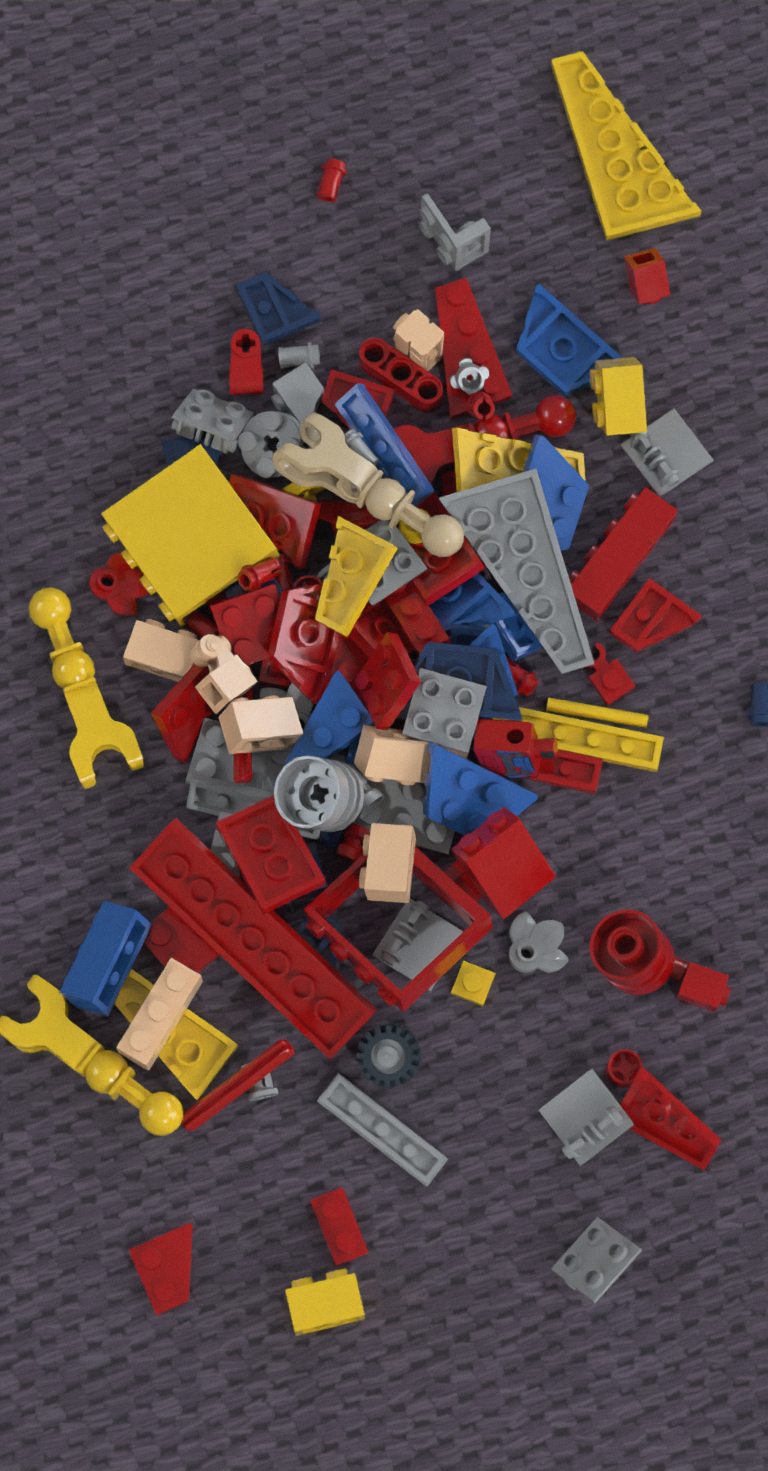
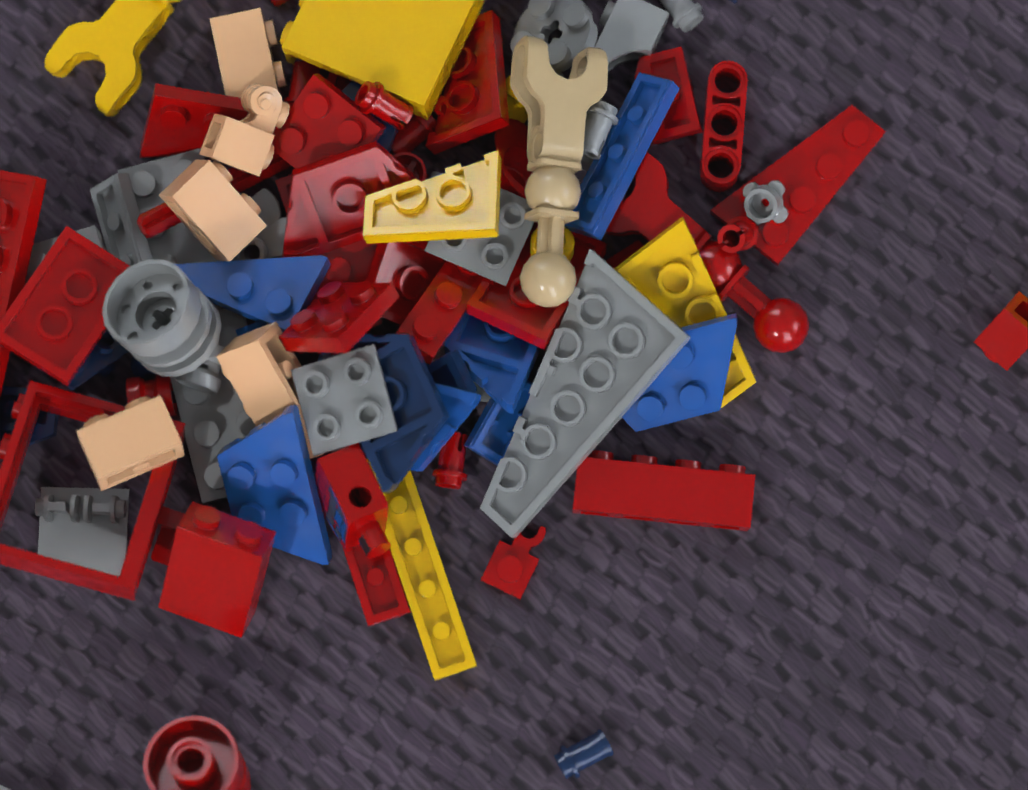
camera: 65 degrees right, 5 degrees up
light nougat brick [393,309,444,372] -> none
light grey bracket [419,193,491,271] -> none
yellow plate [451,961,495,1006] -> none
light grey plate [508,911,569,973] -> none
blue wing [516,284,622,396] -> none
yellow bar [546,697,649,728] -> none
yellow brick [590,357,647,436] -> none
red wing [609,578,702,653] -> none
light grey hinge [620,408,714,497] -> none

